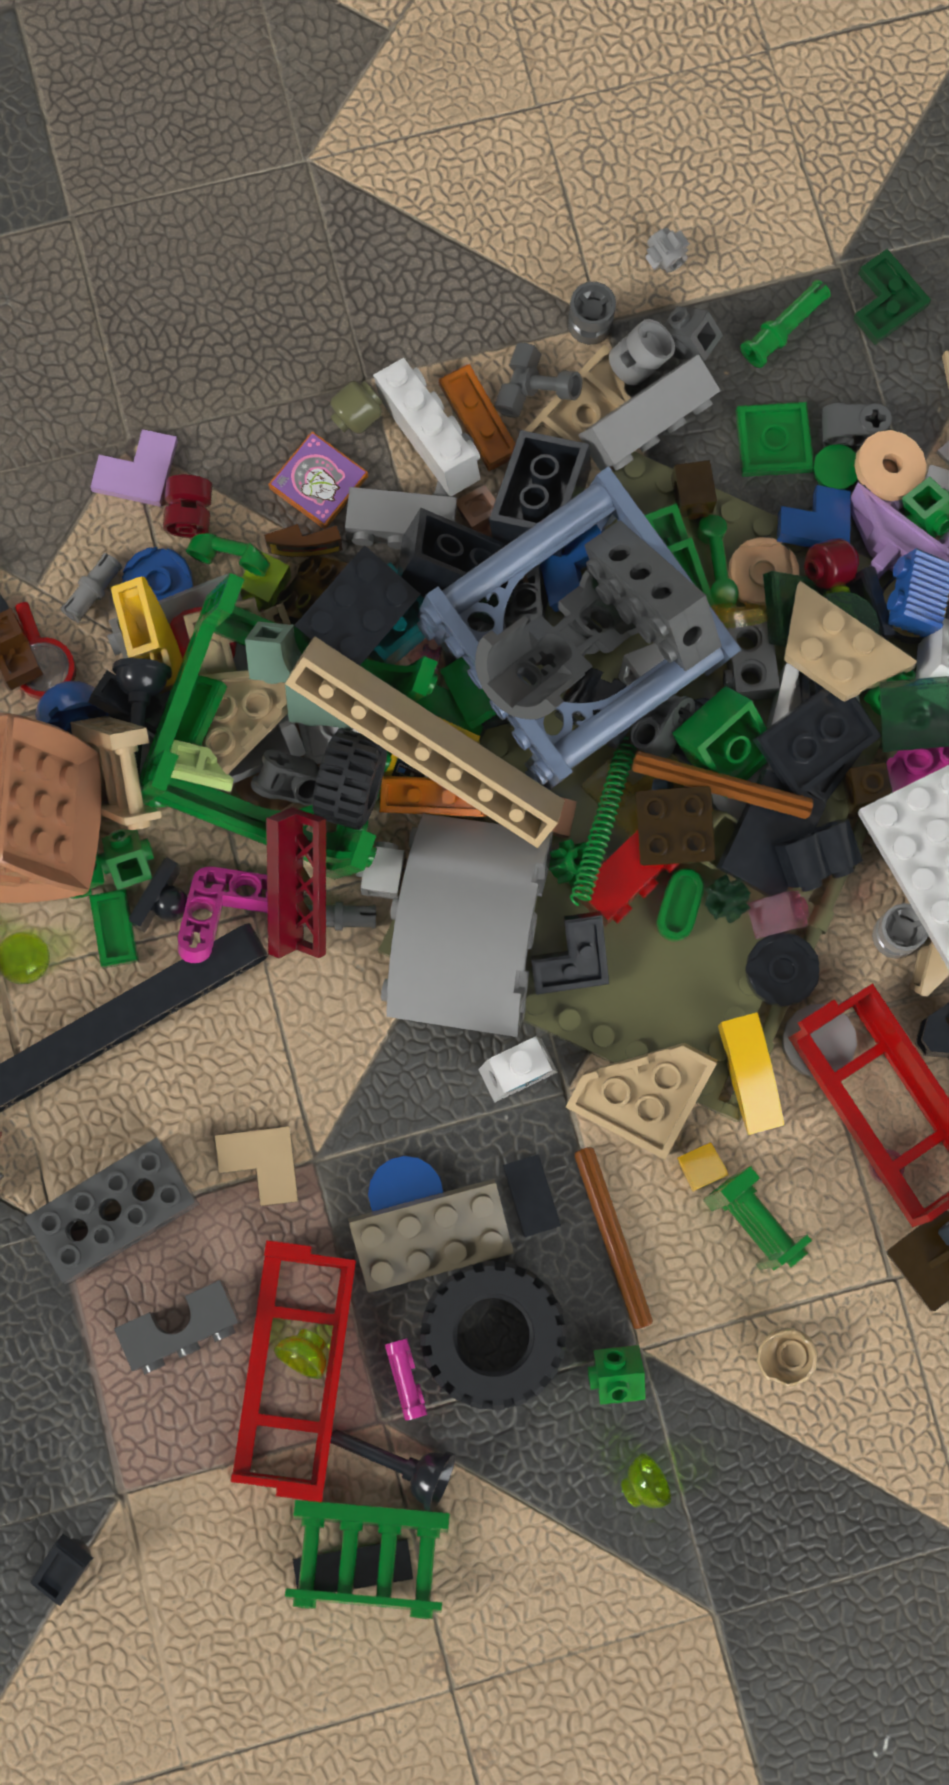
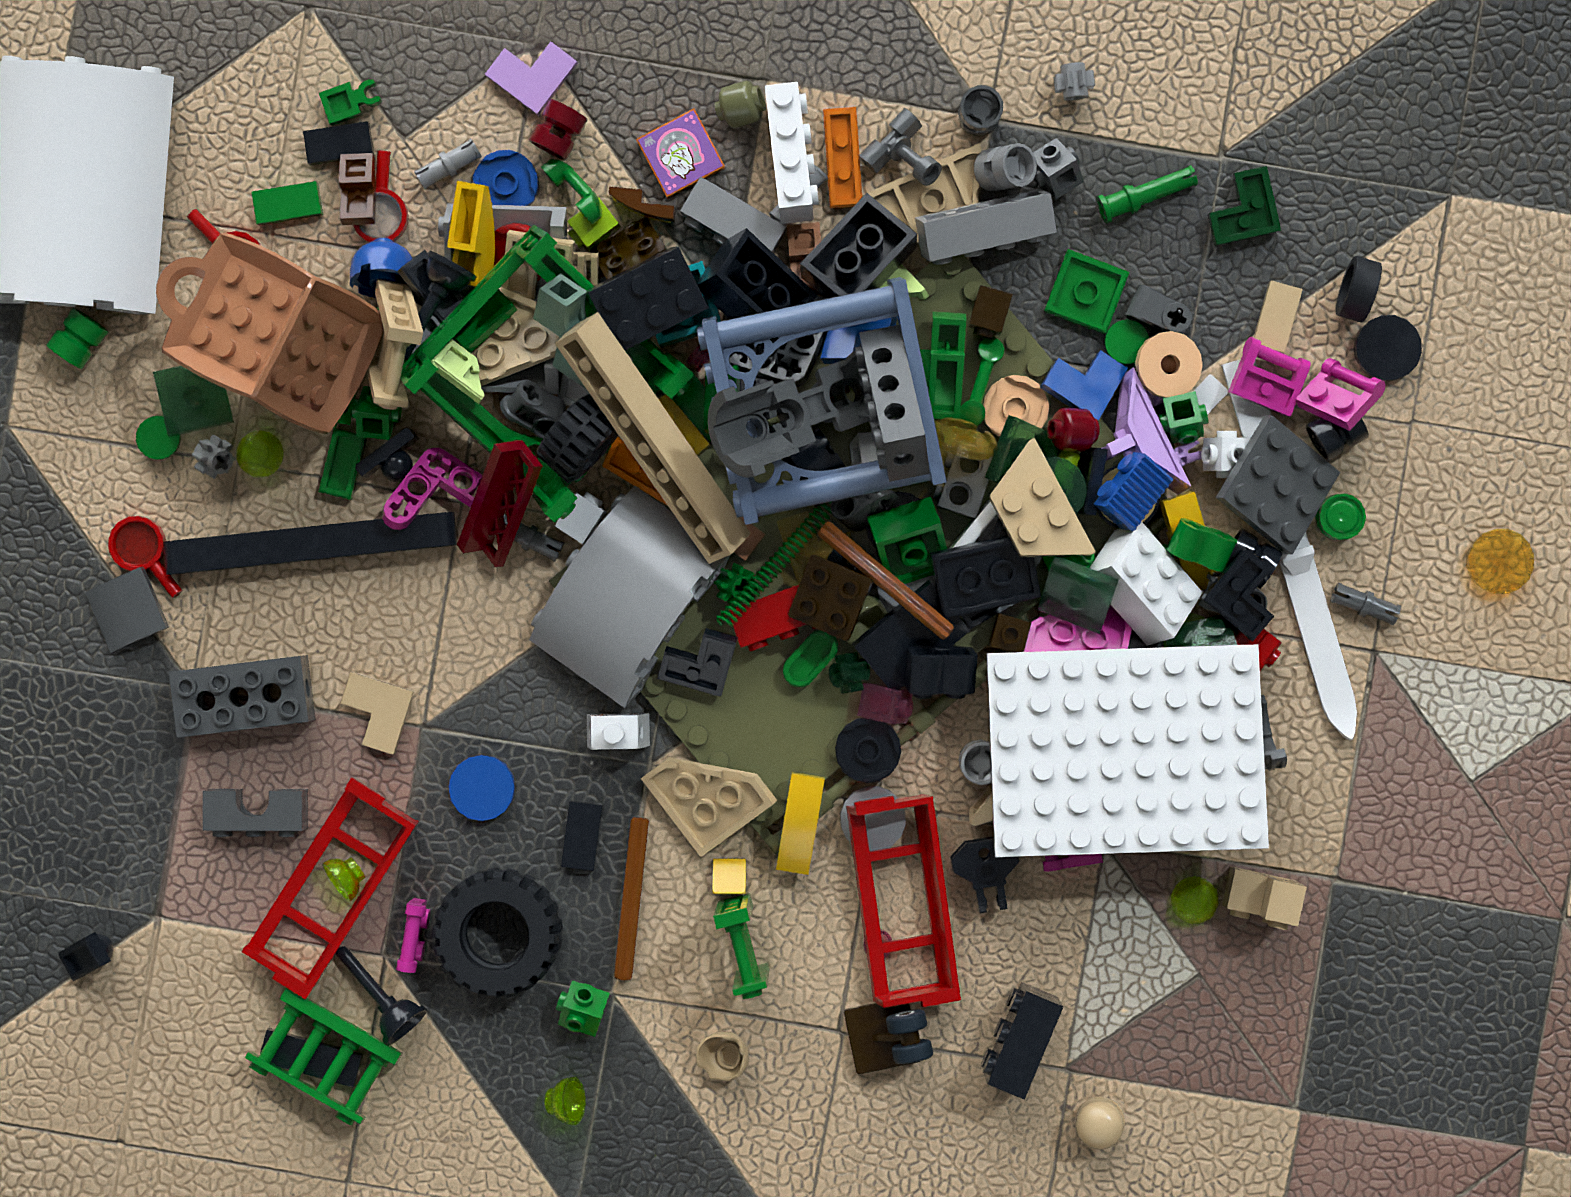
camera: 30 degrees right, 10 degrees up
dark tan plate [348,1179,514,1293] -> none

